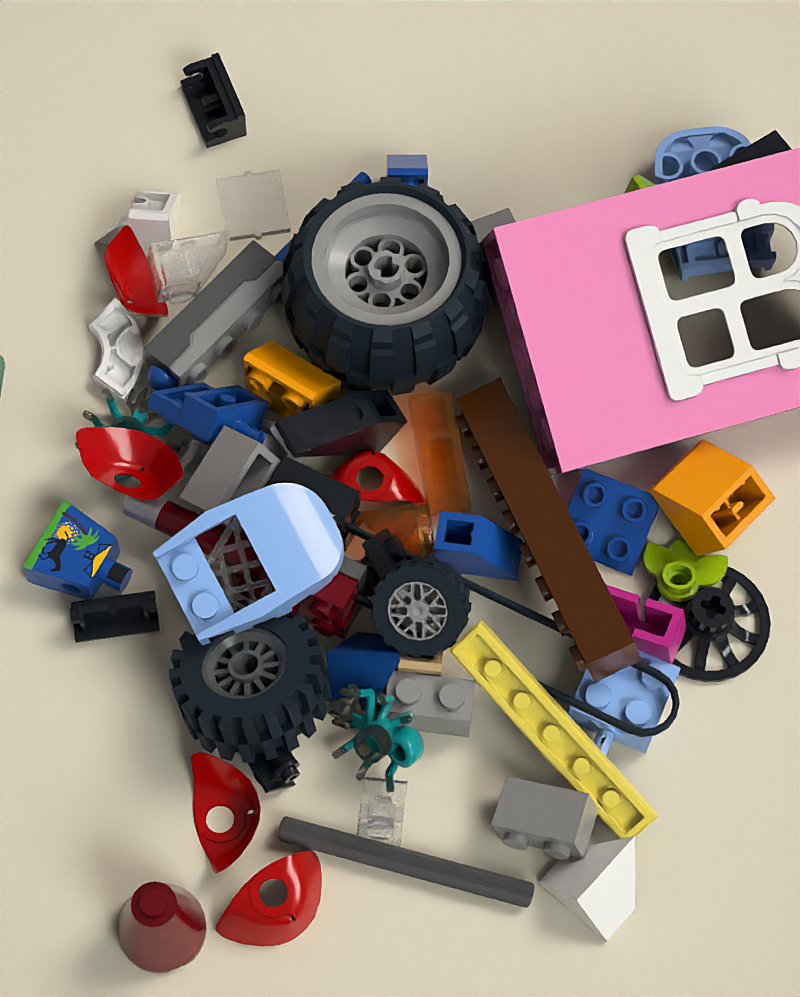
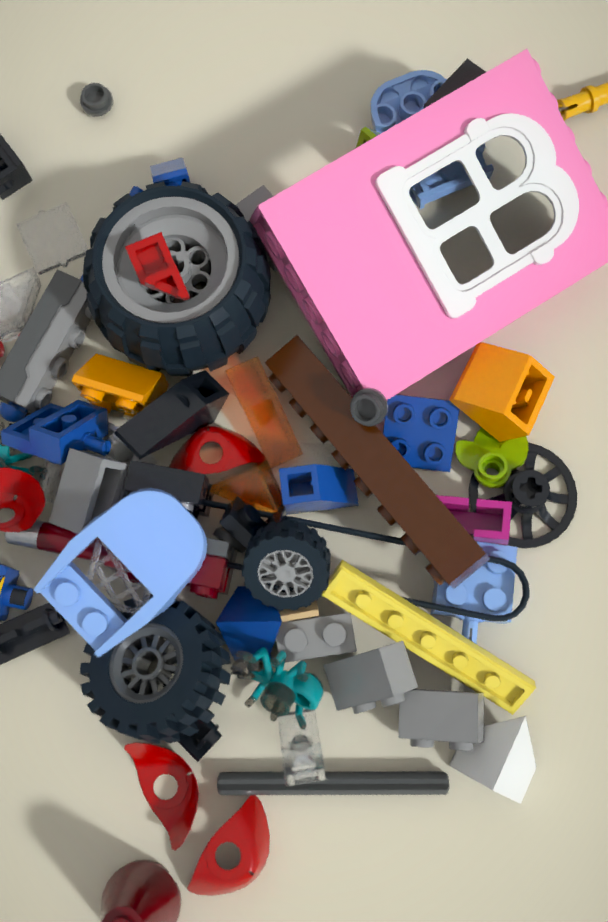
camera: 10 degrees left, 10 degrees up
none -> dark grey plate [80,83,113,117]
none -> red slope [125,232,190,300]
none -> light grey piece [323,641,418,714]
none -> dark grey plate [350,388,388,426]

